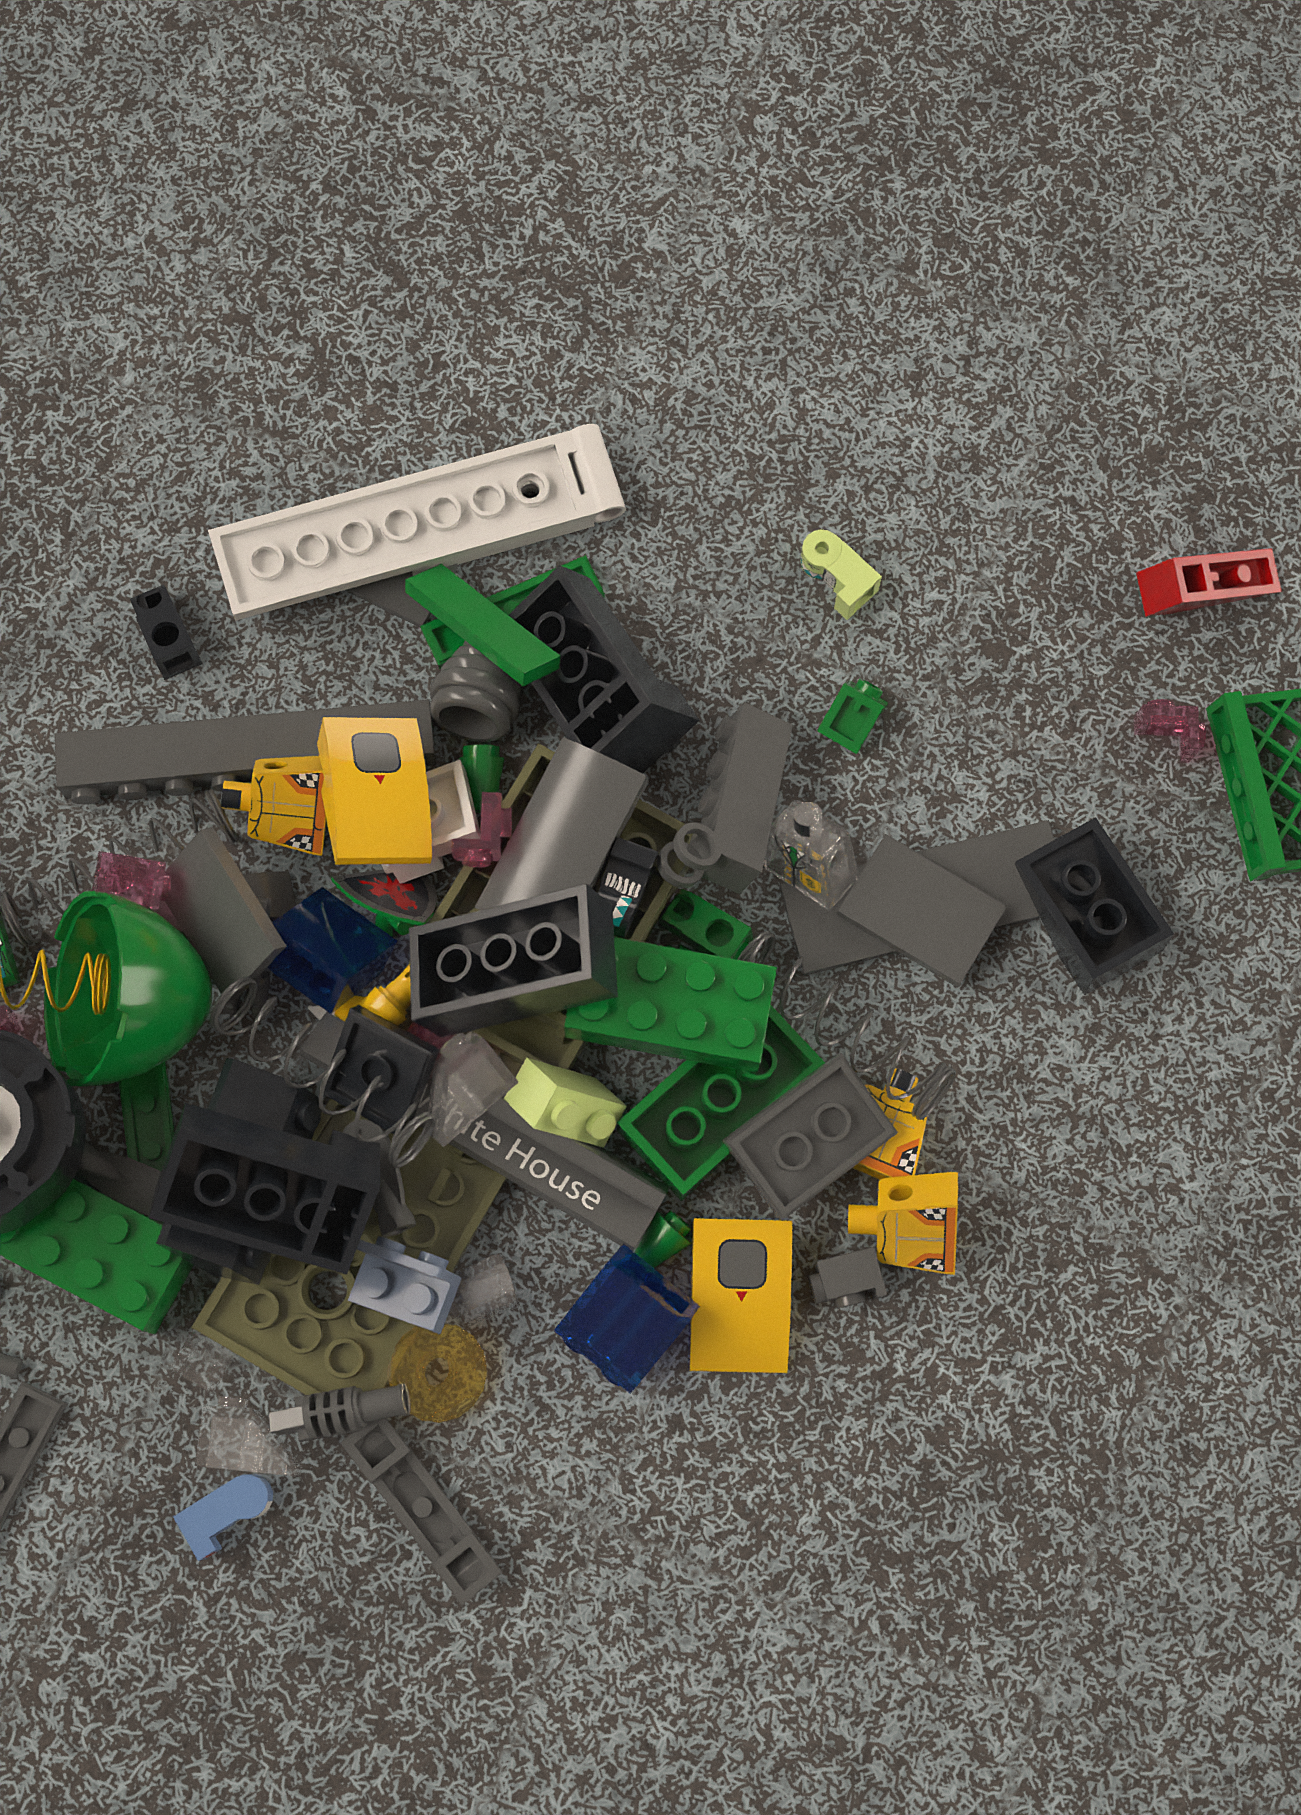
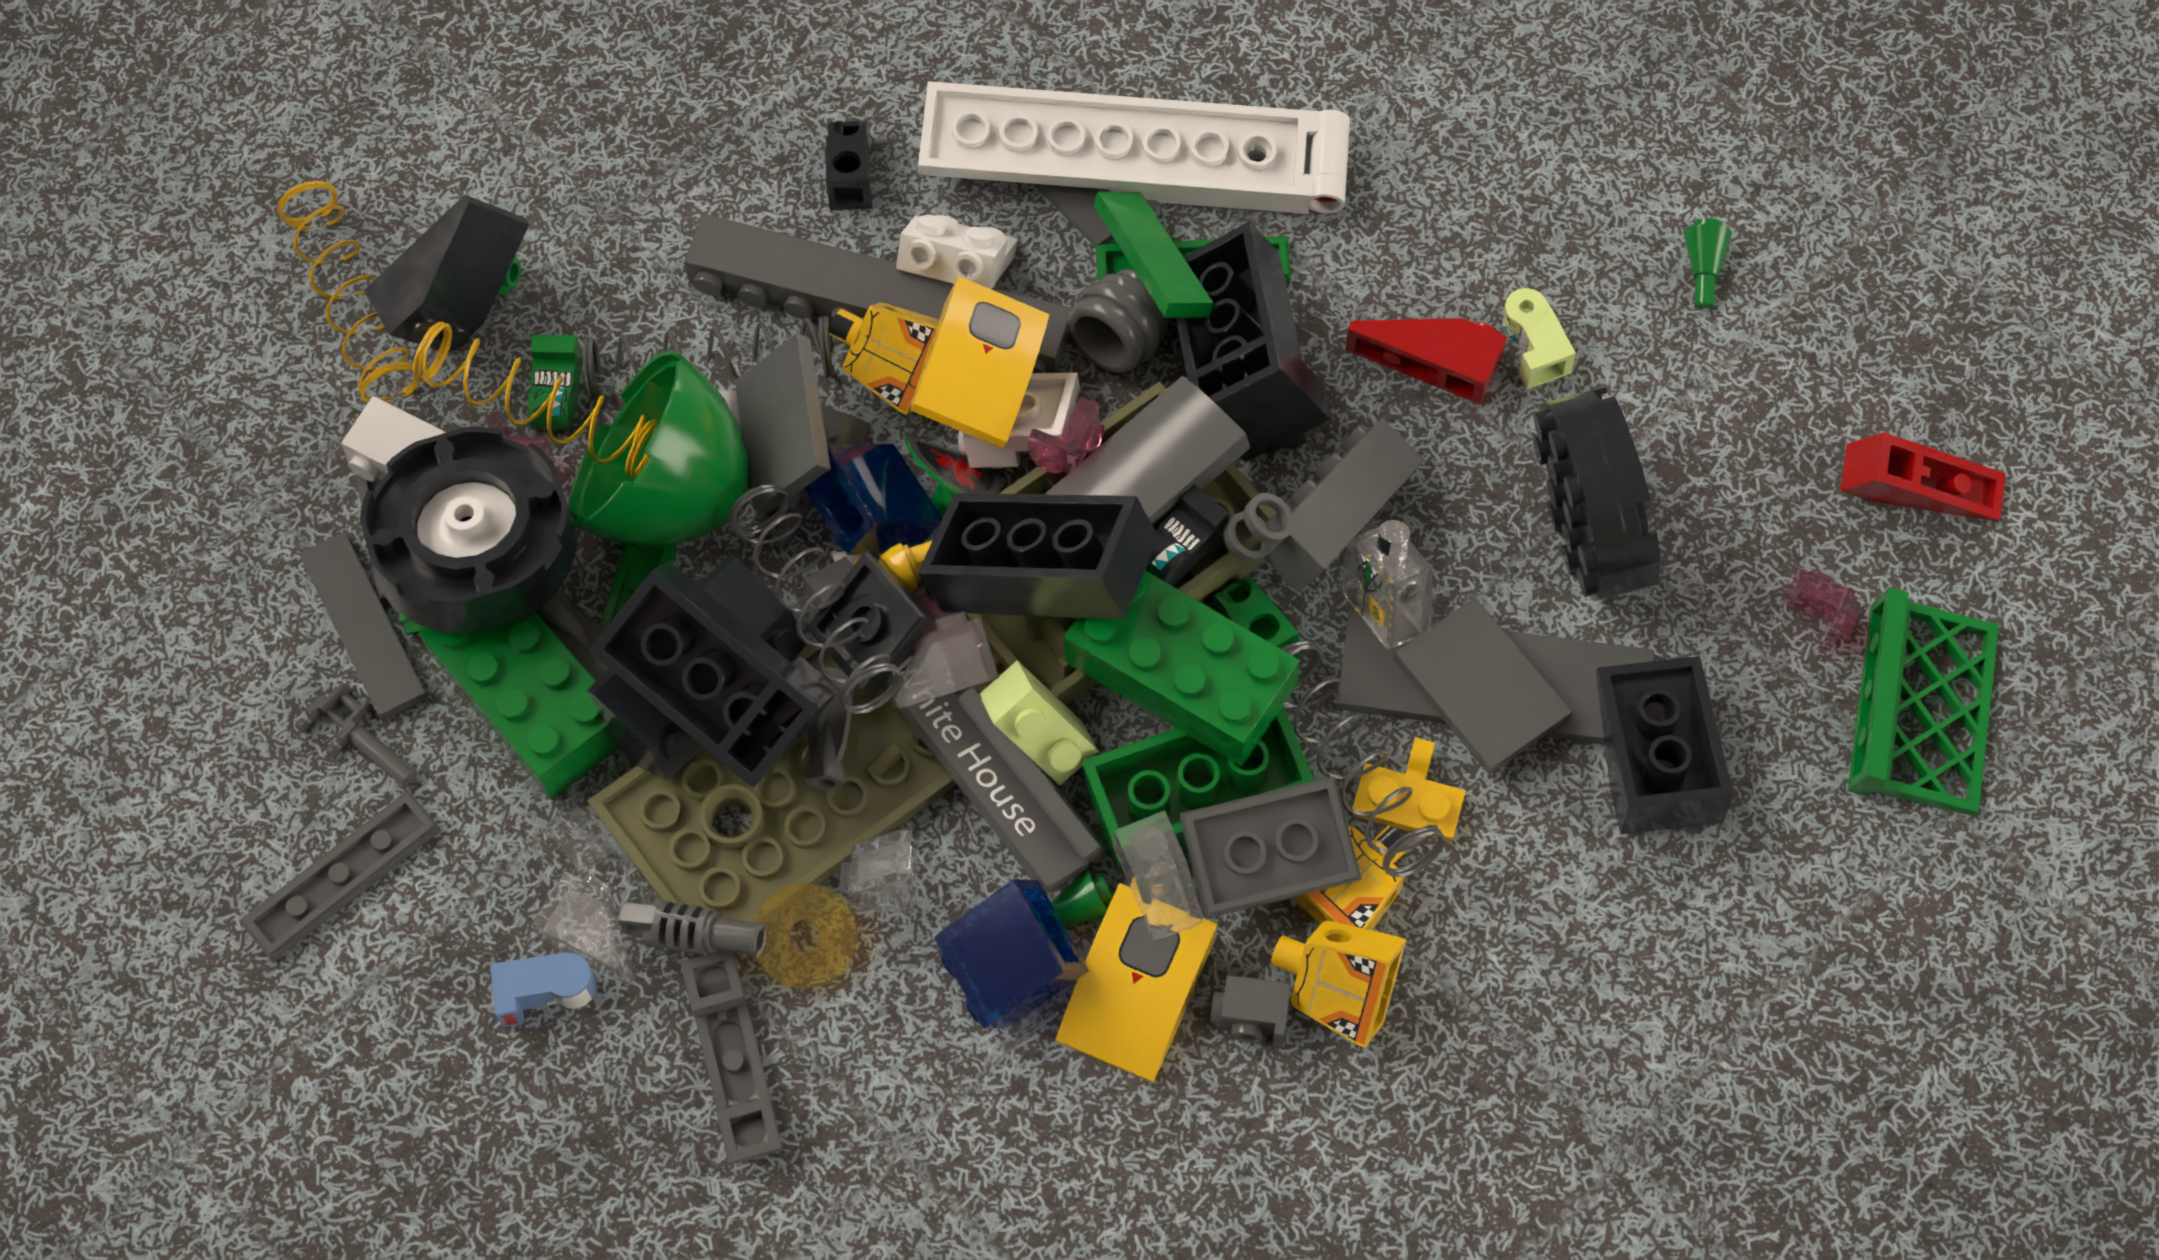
camera: 30 degrees right, 10 degrees down
clear pink bracket [92,851,171,910] -> none
sand blue bracket [348,1236,462,1334] -> none
green cone [458,745,505,813] -> none
green bracket [817,678,888,754] -> none
none -> white plate [896,215,1018,289]
none -> clear slope [1113,811,1204,942]
none -> red slope [1345,318,1507,404]
none -> yellow plate [1351,737,1466,843]
none -> black piece [1533,387,1660,601]
none -> green cone [1683,218,1732,309]

